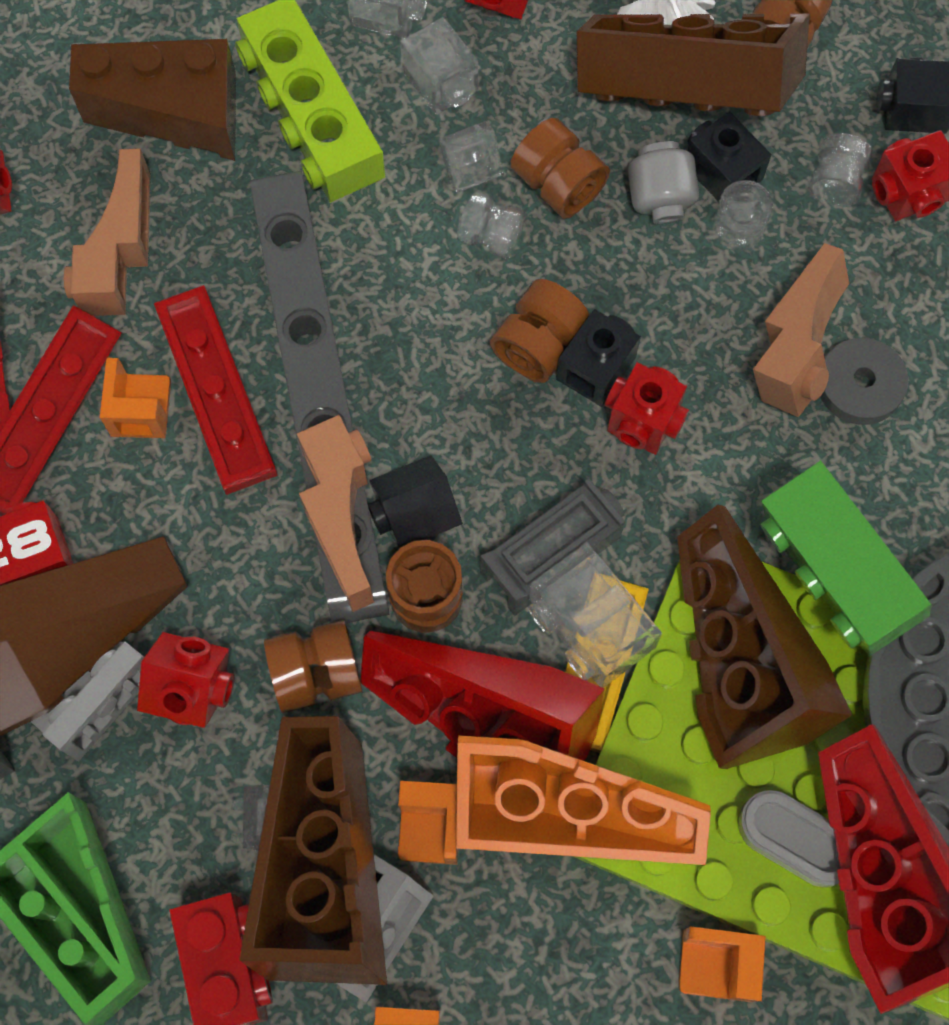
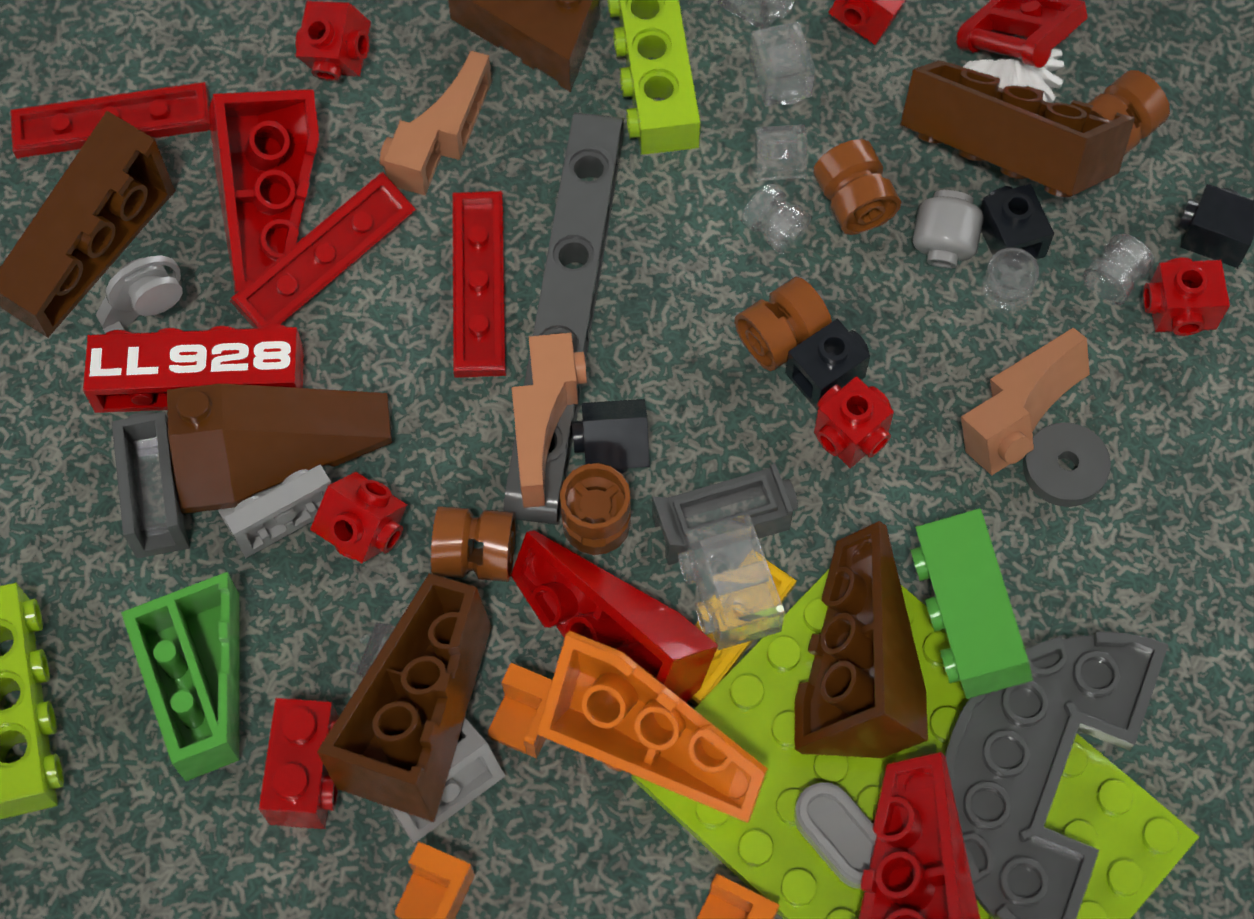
camera: 20 degrees right, 5 degrees down
orange panel [99,358,171,438] -> none

